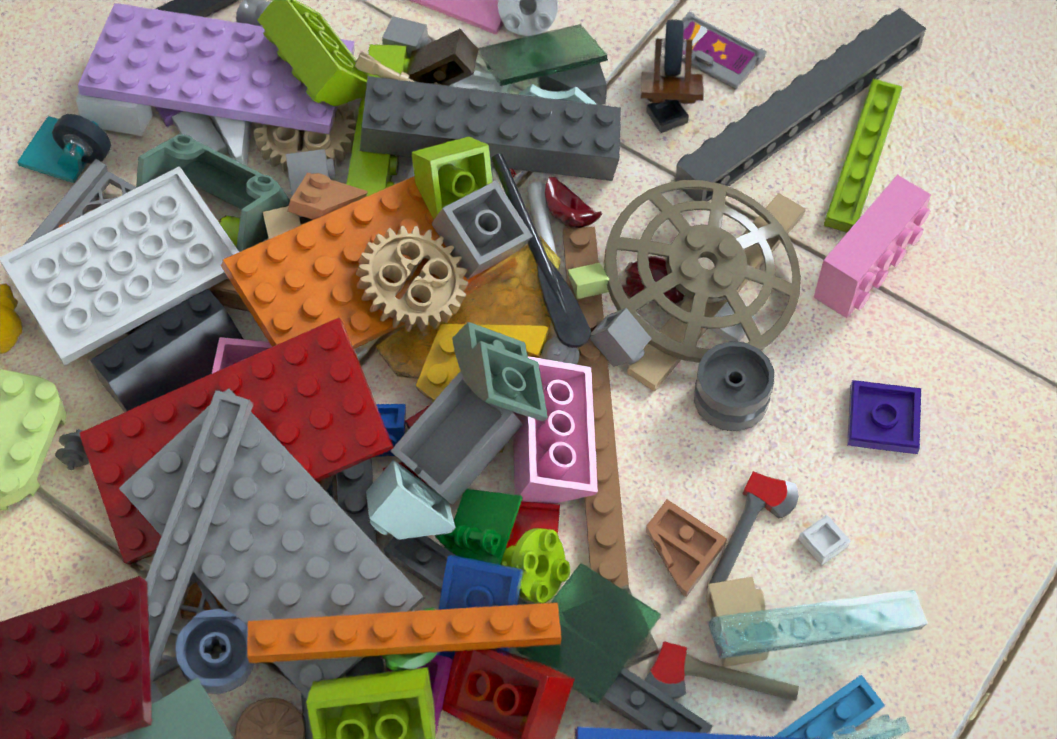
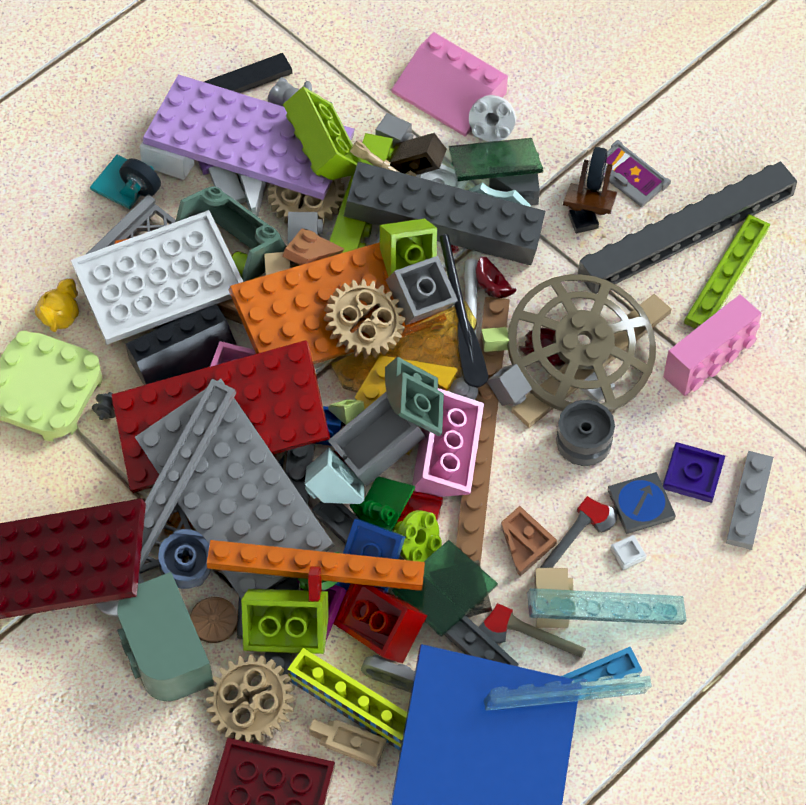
camera: 10 degrees right, 0 degrees up
none -> red tile [308,566,322,601]
none -> yellowish green slope [328,399,365,425]
none -> tile [608,472,676,534]
none -> light grey plate [726,451,774,550]

